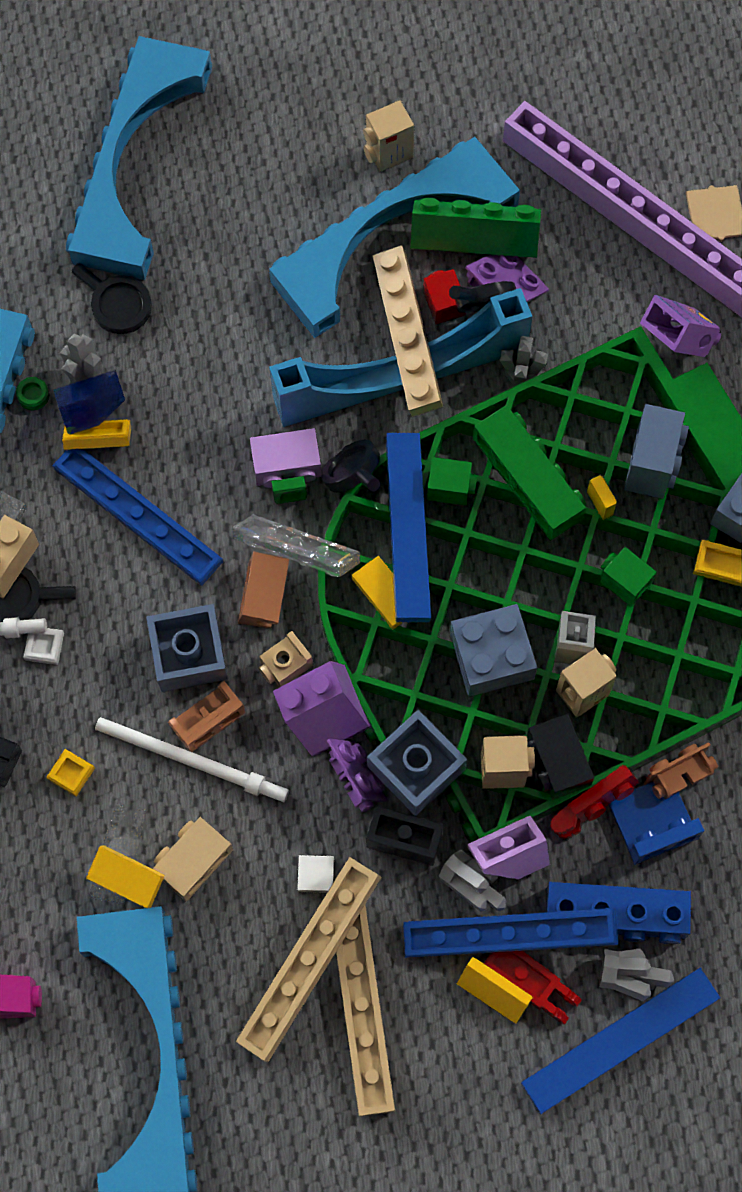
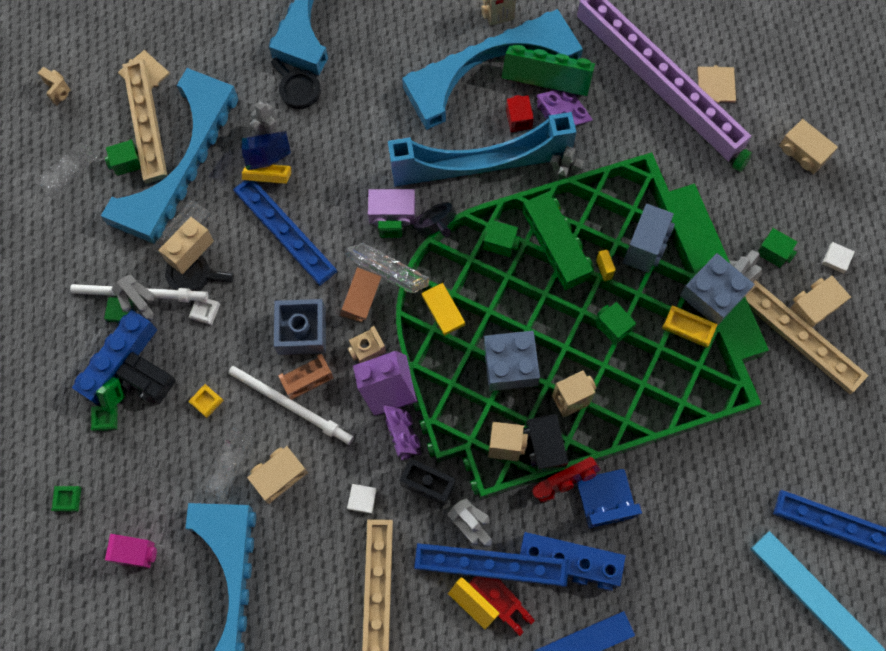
camera: 10 degrees right, 0 degrees up
green tile [16,377,50,411] -> none
yellow tile [86,845,165,909] -> none
tan plate [236,857,382,1062] -> none
sand blue brick [367,710,468,817] -> none
tan plate [372,245,443,417] -> none
blue tile [386,433,431,622] -> none
black piece [449,281,516,313] -> none
lavender slope [468,816,550,879] -> none
light grey slope [554,611,596,665] -> none
light grey rock [599,948,674,1001] -> none
medium lavender torso [640,295,721,357] -> none
nougat hinge [644,742,718,799] -> none

